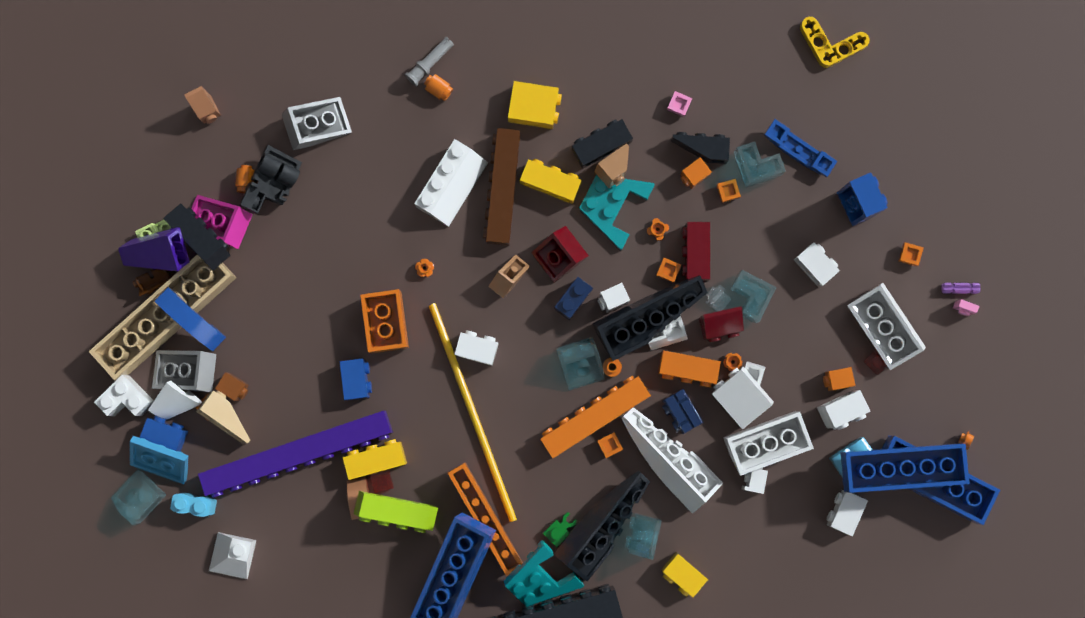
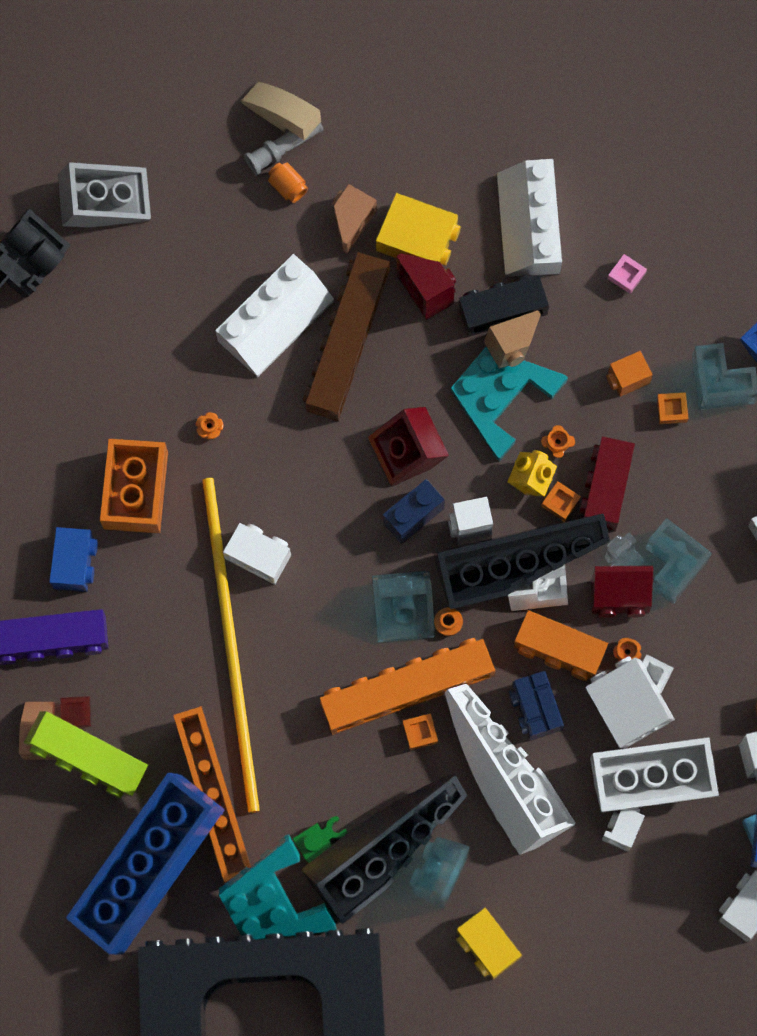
camera: 15 degrees right, 10 degrees down
yellow brick [343,439,407,480] -> none
medium nougat slope [488,255,530,298] -> none
yellow brick [520,159,581,204] -> none
black slope [671,132,730,164] -> none
none -> tan slope [241,82,321,140]
none -> nougat slope [333,184,377,254]
none -> dark red slope [397,253,456,320]
none -> white slope [497,159,562,277]
none -> yellow brick [507,450,557,497]

